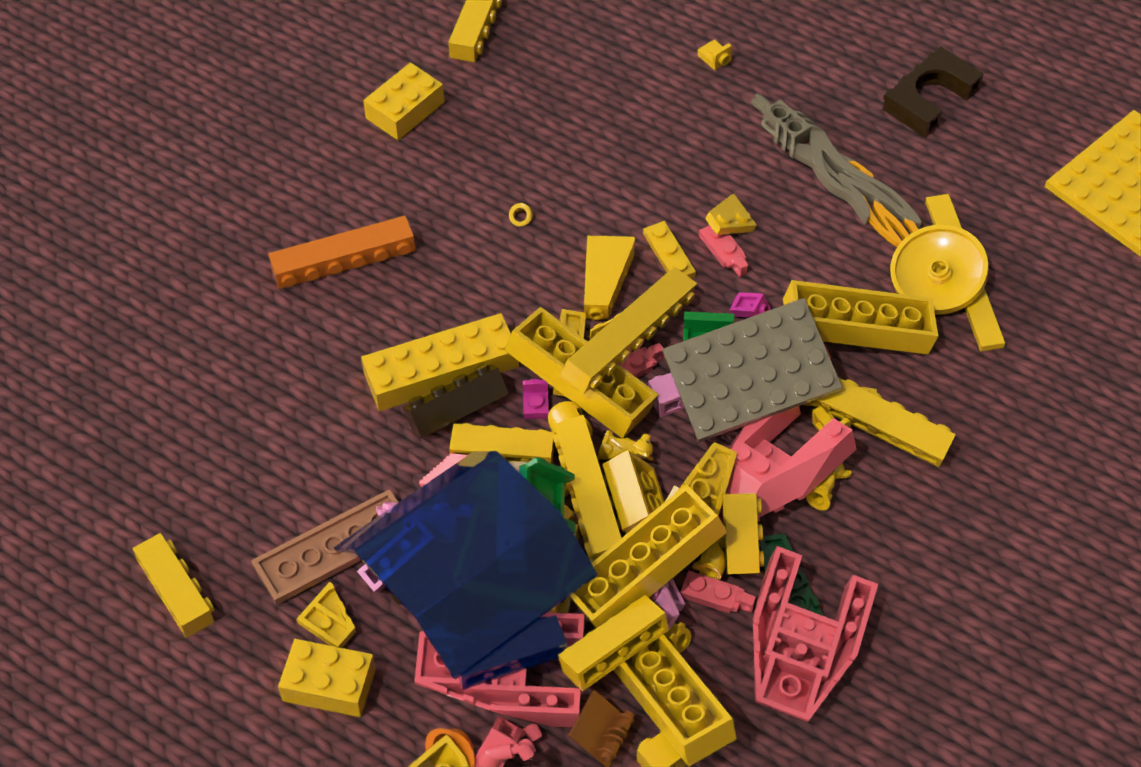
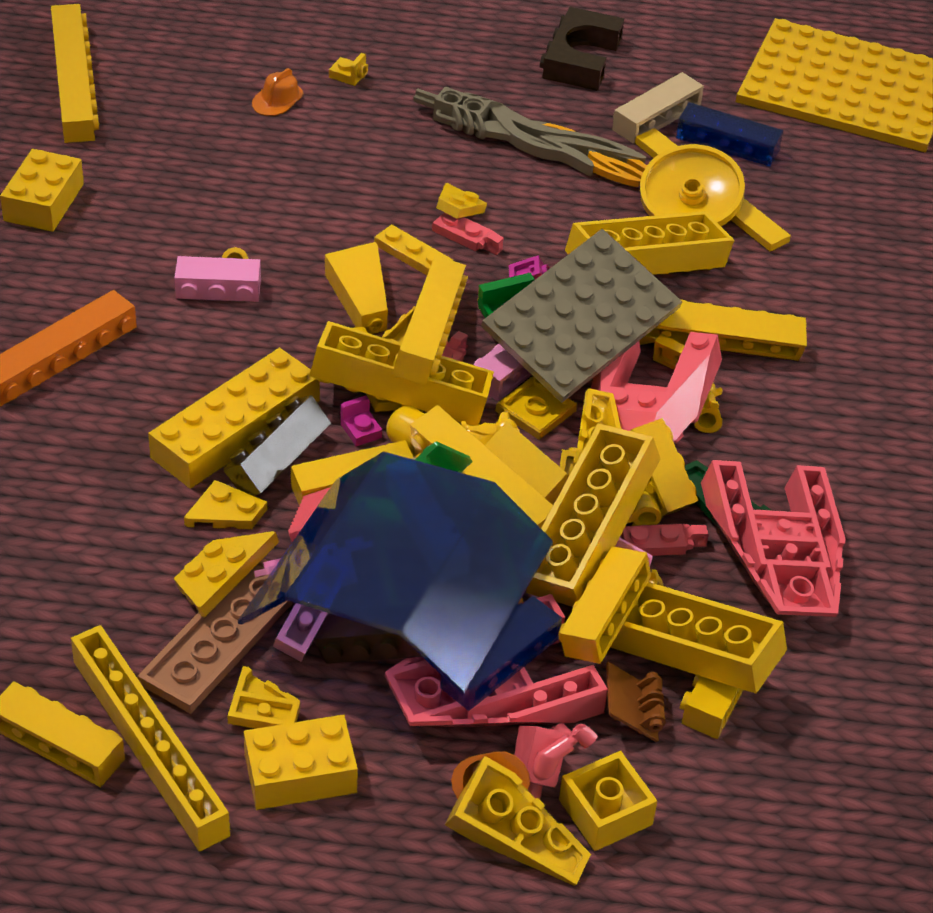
camera: 30 degrees left, 10 degrees down
none -> yellow brick [71,625,230,852]
none -> bright pink brick [174,256,261,302]
none -> yellow wing [174,531,280,617]
none -> yellow wing [184,480,267,529]
none -> orange piece [252,68,303,116]
none -> yellow tile [495,376,577,440]
none -> tan brick [612,72,704,144]
none -> clear blue brick [676,102,784,167]

